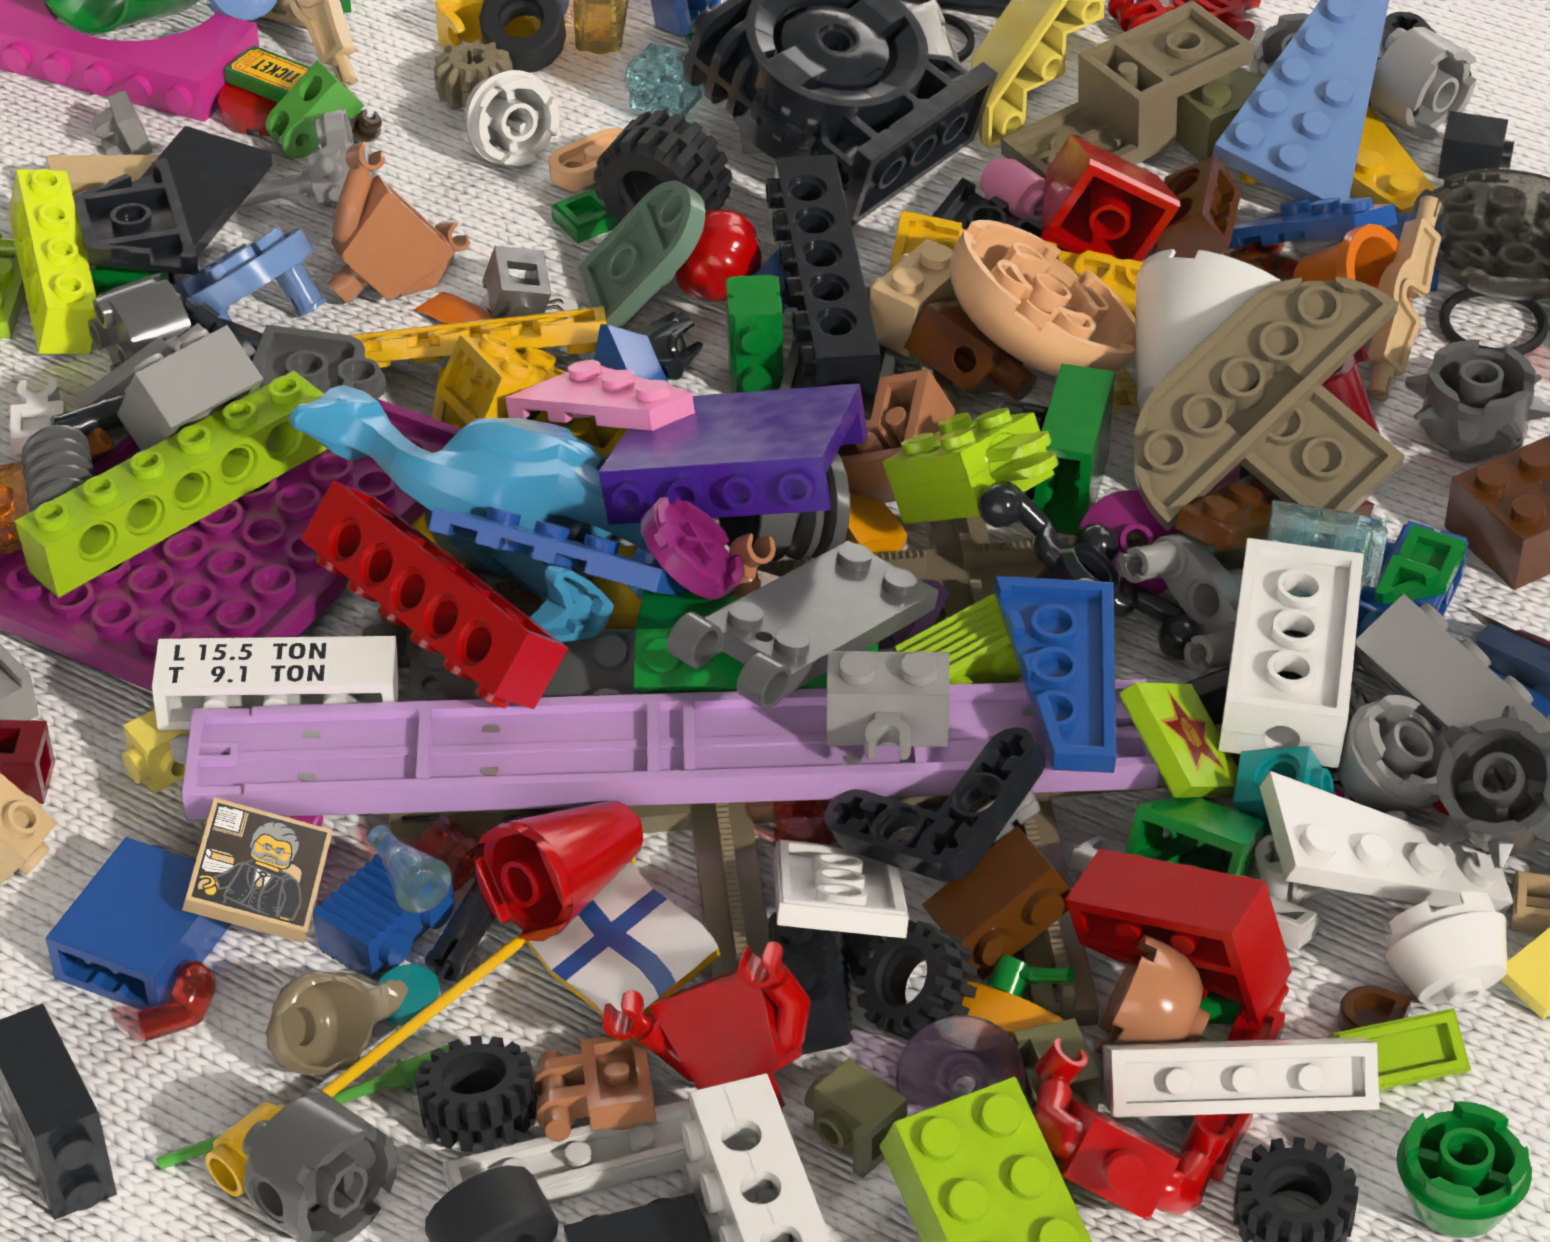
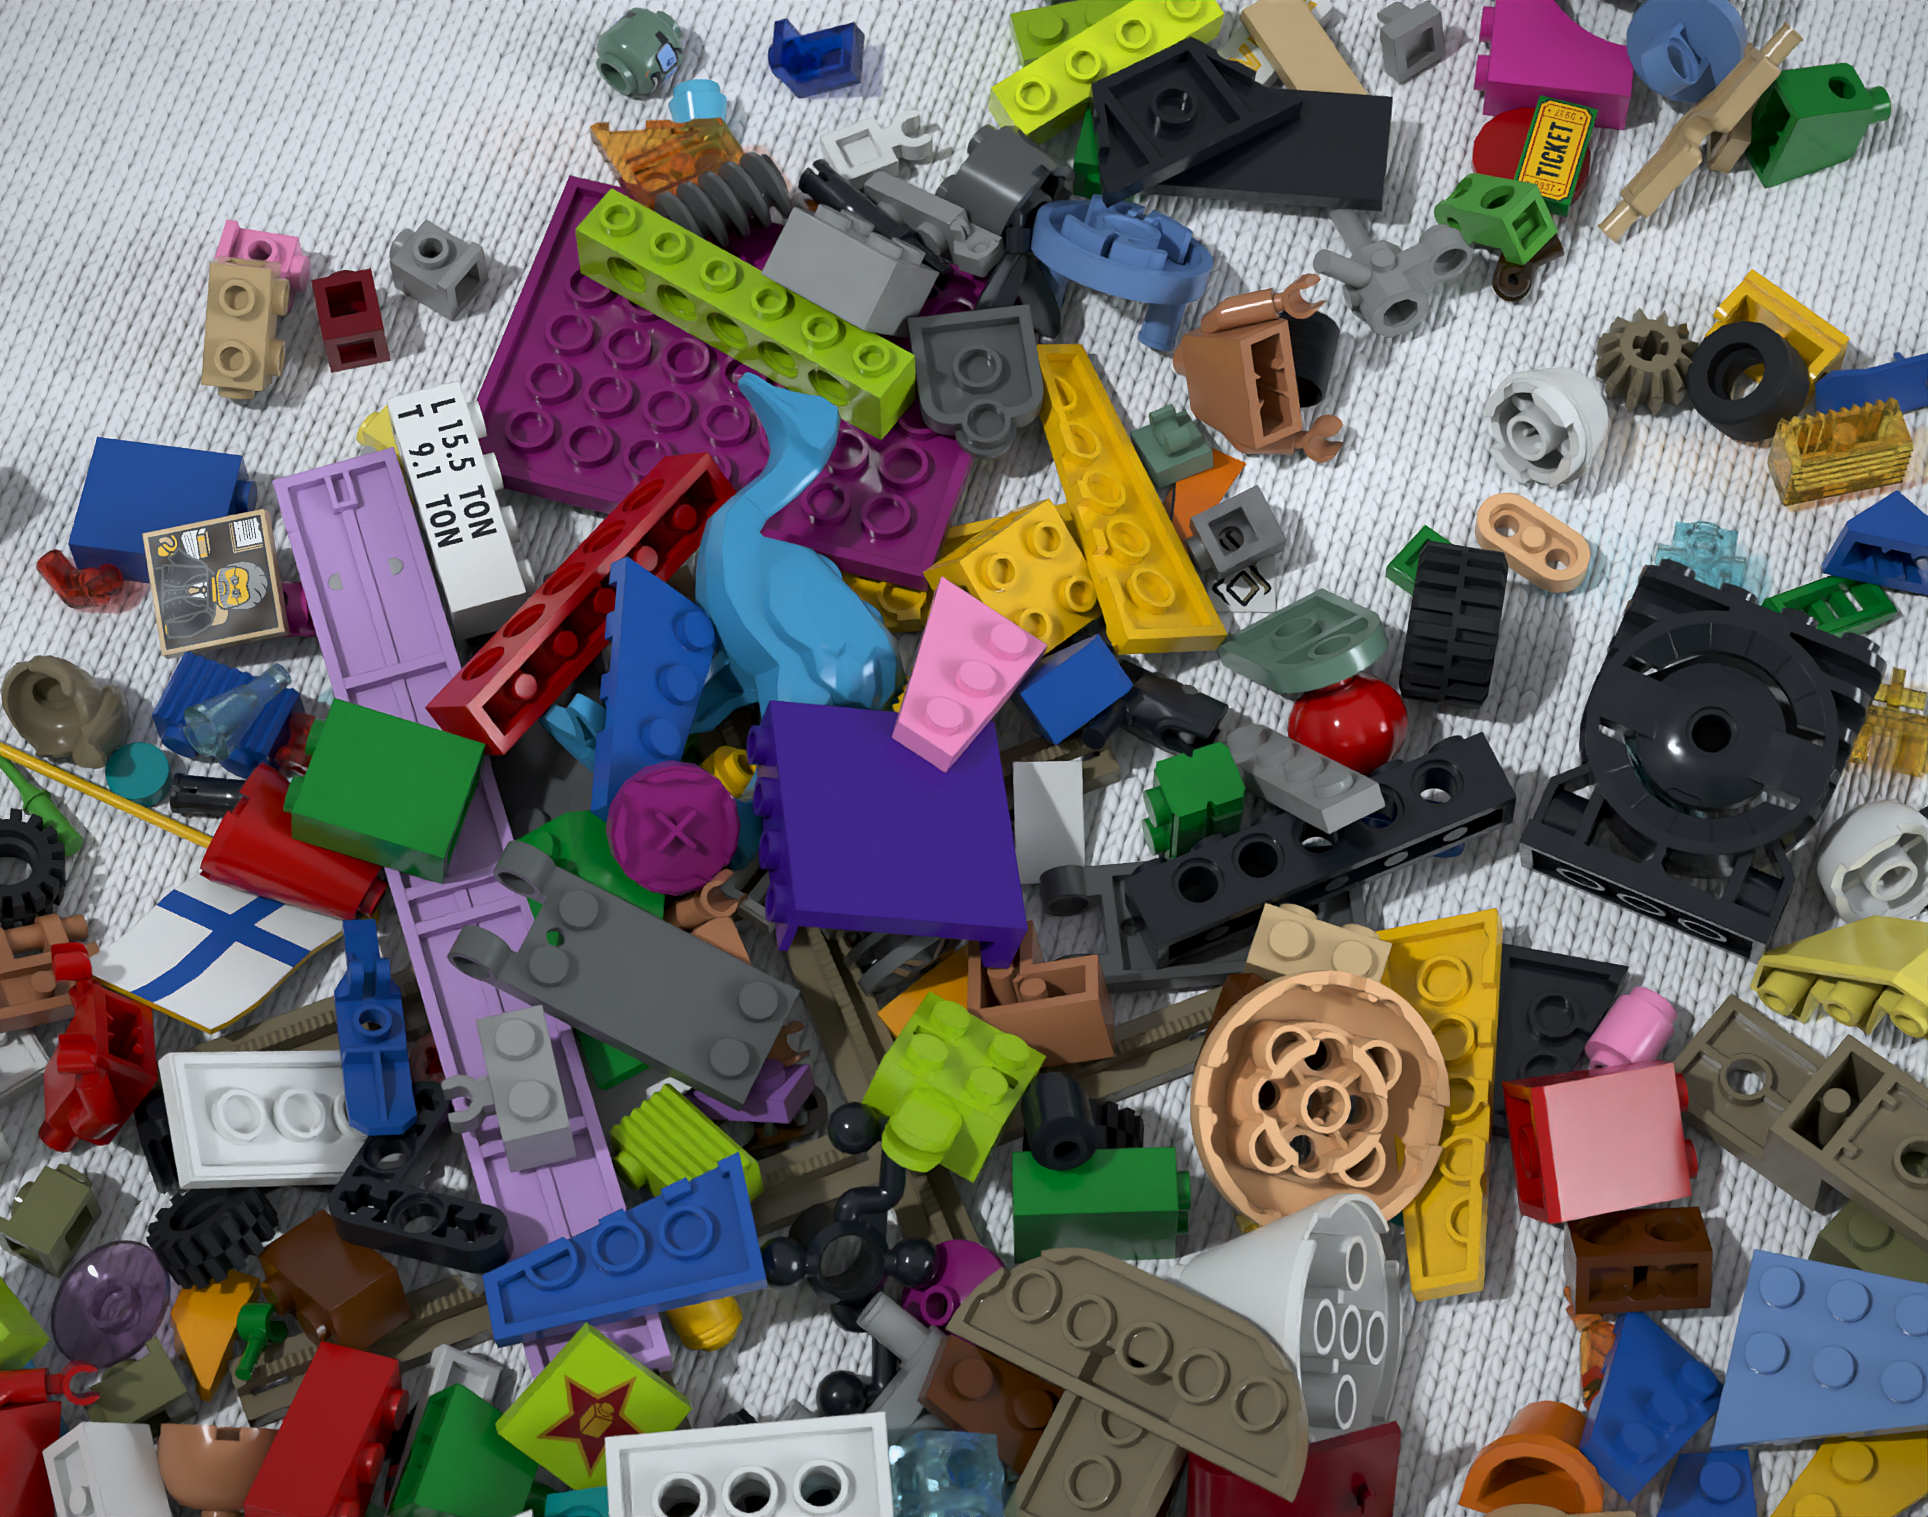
camera: 75 degrees right, 20 degrees up
none -> green brick [283,698,485,884]
none -> blue piece [333,919,417,1136]
none -> black brick [1021,1072,1098,1171]
none -> sand green tile [1130,404,1214,489]
none -> light grey plate [1223,724,1385,834]

